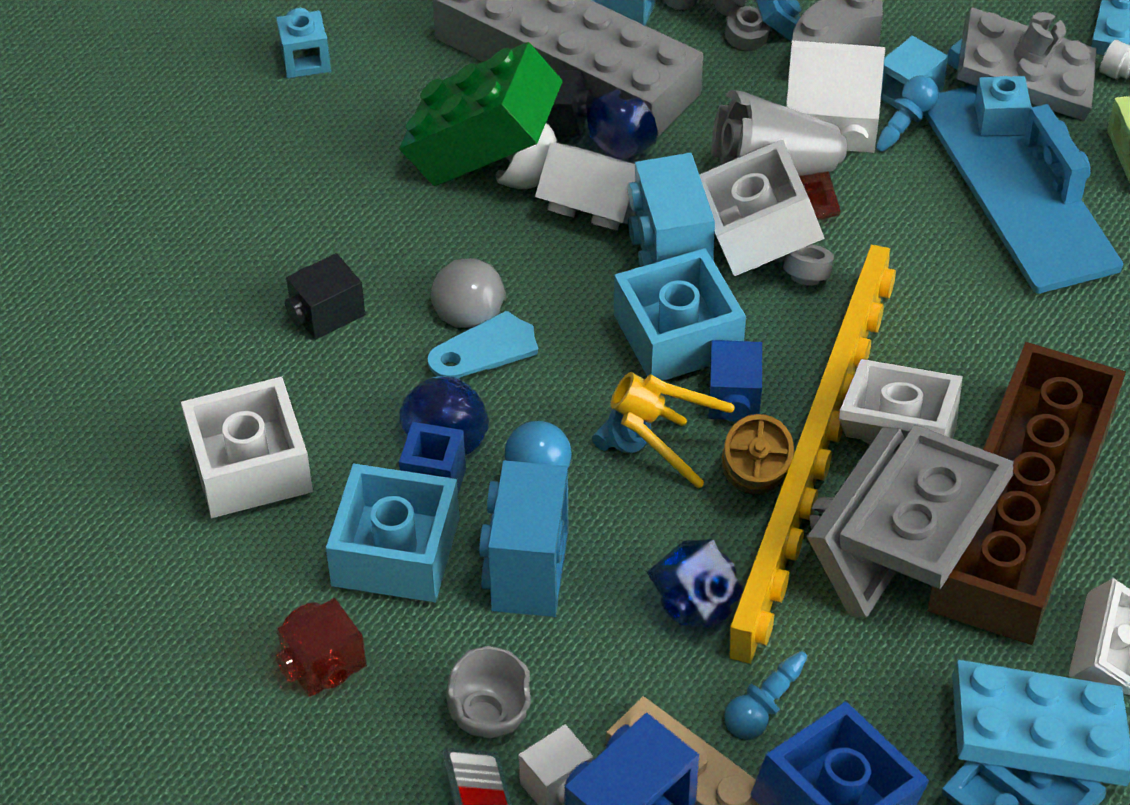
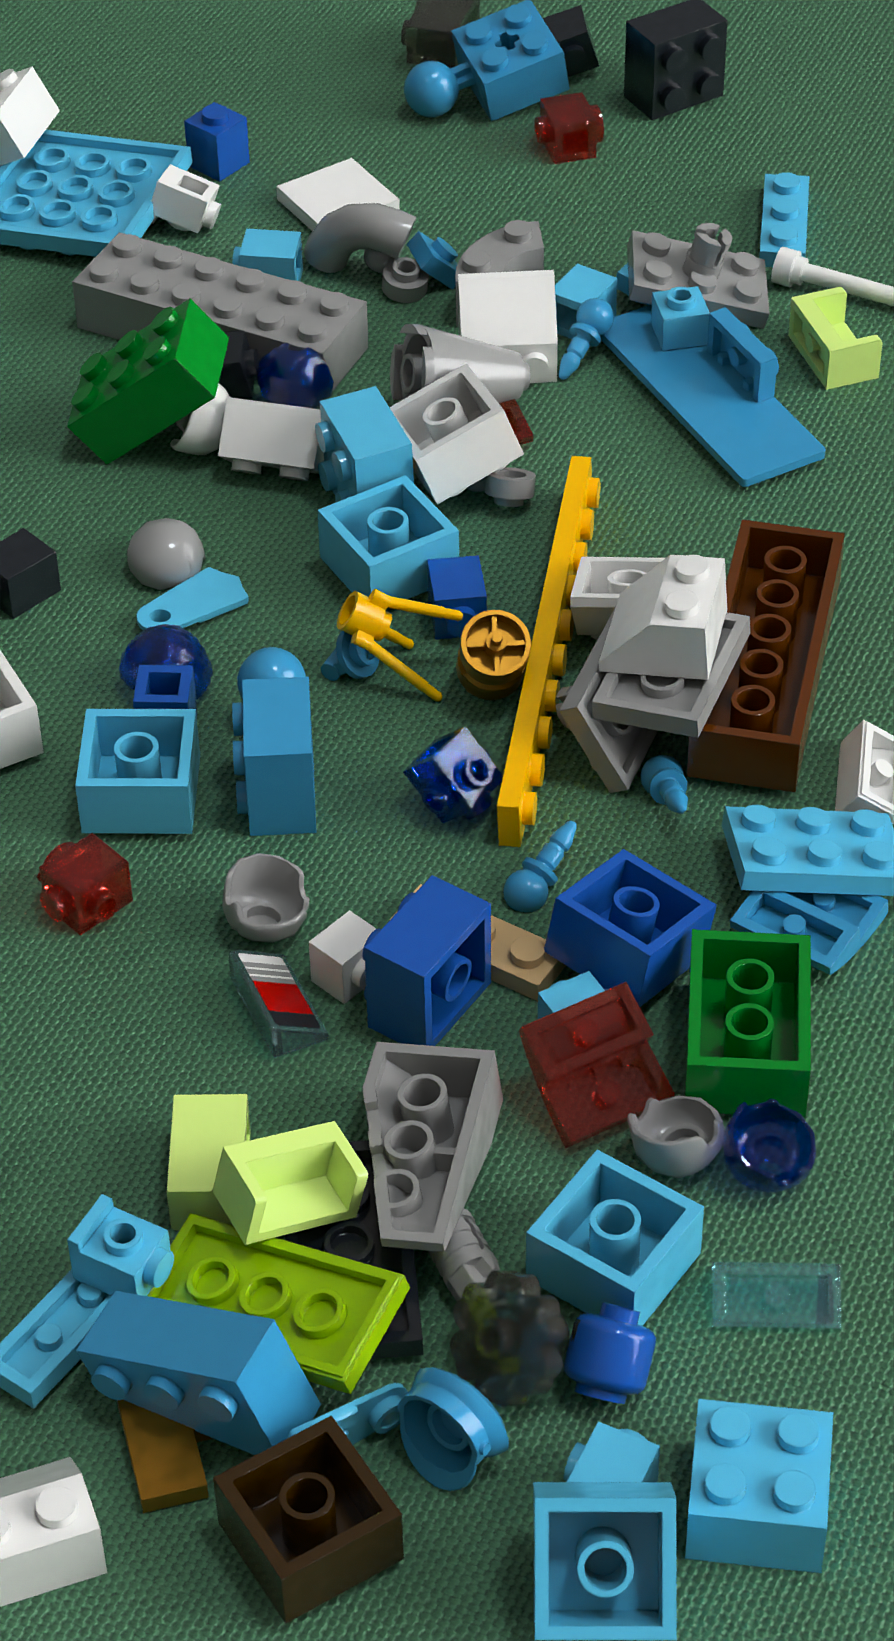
camera: 10 degrees left, 5 degrees down
none -> white slope [598,555,727,680]
none -> dark azure bar [641,755,688,814]

